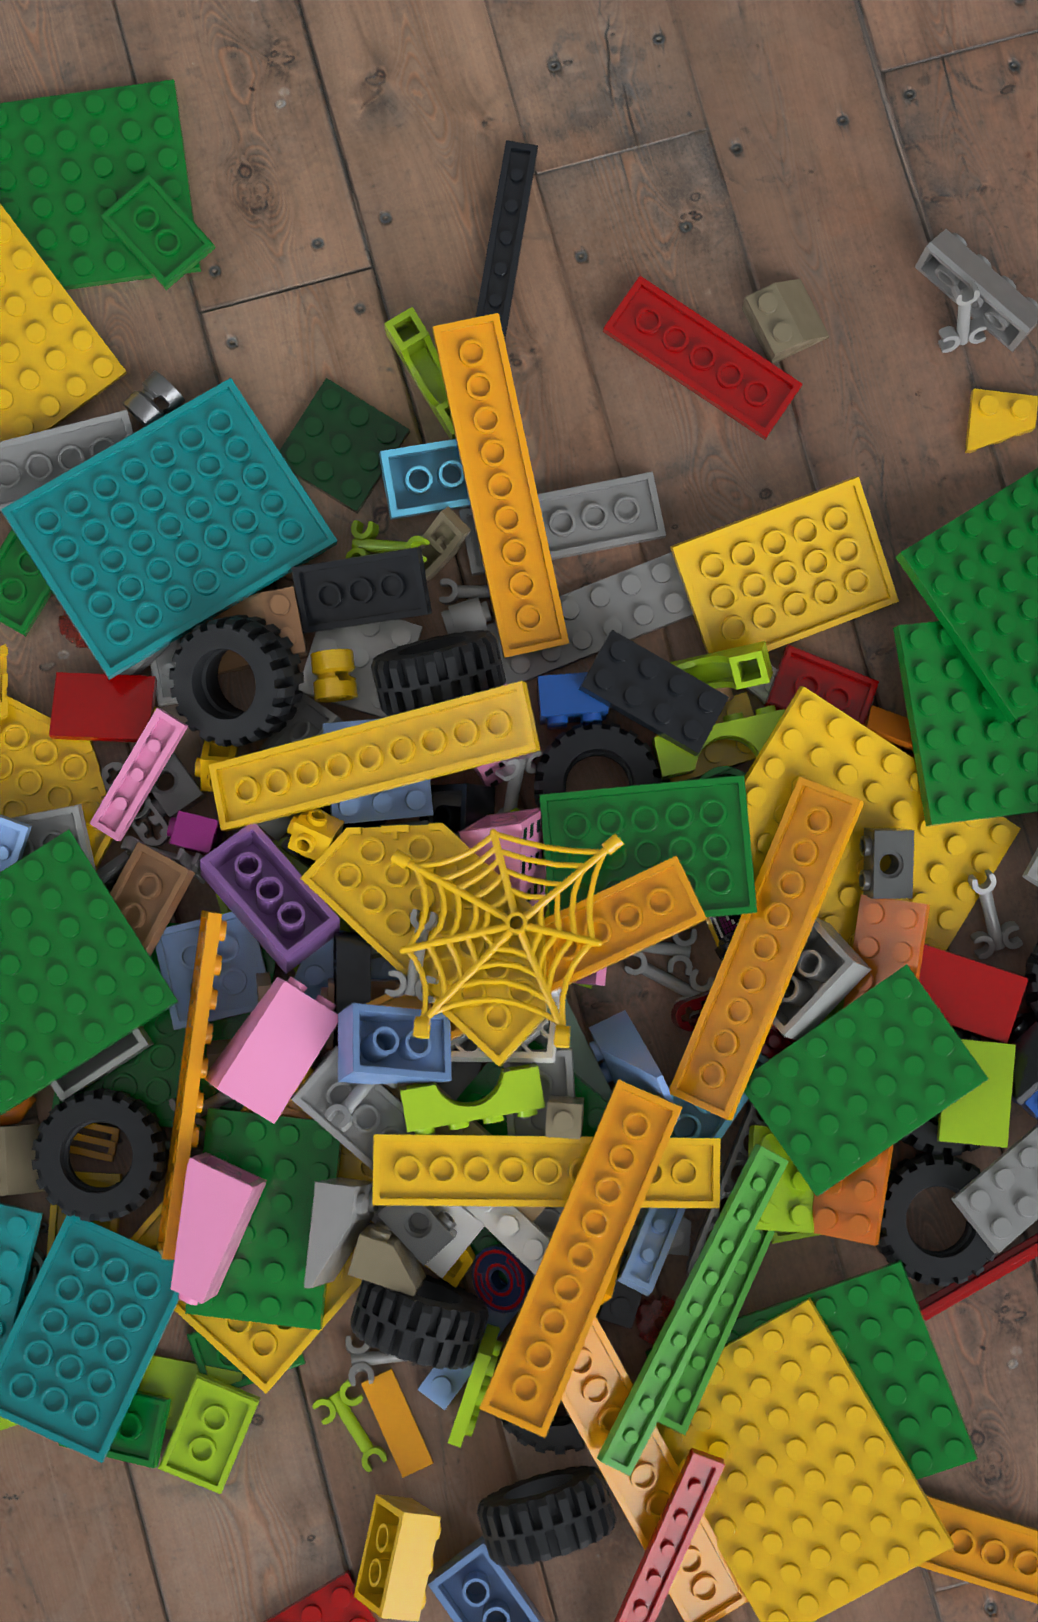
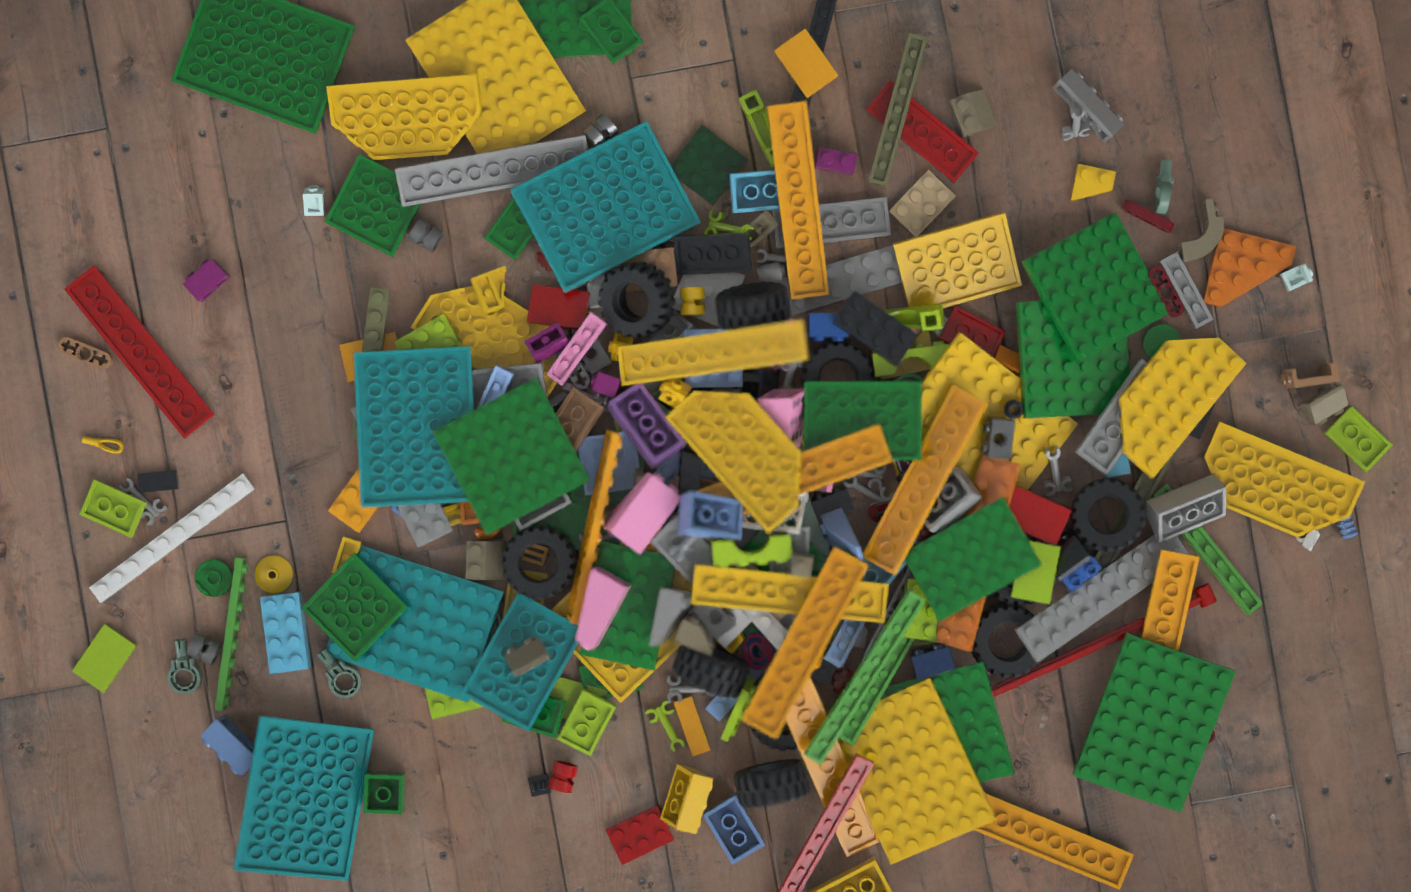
camera: 15 degrees right, 5 degrees up
light grey bar [385,909,439,1003] -> none
yellow animal [391,829,624,1048] -> none
none -> dark tan slope [504,637,550,678]
none -> magenta brick [524,322,569,363]
none -> black tile [528,773,551,797]
none -> red wheel [548,760,578,793]
none -> light orange tile [774,29,839,98]
none -> black brick [811,486,855,524]
none -> magenta brick [815,147,857,176]
none -> olive plate [868,33,928,187]
none -> tan plate [888,170,956,237]
none -> dark blue brick [908,643,955,680]
none -> black plate [1004,400,1023,419]

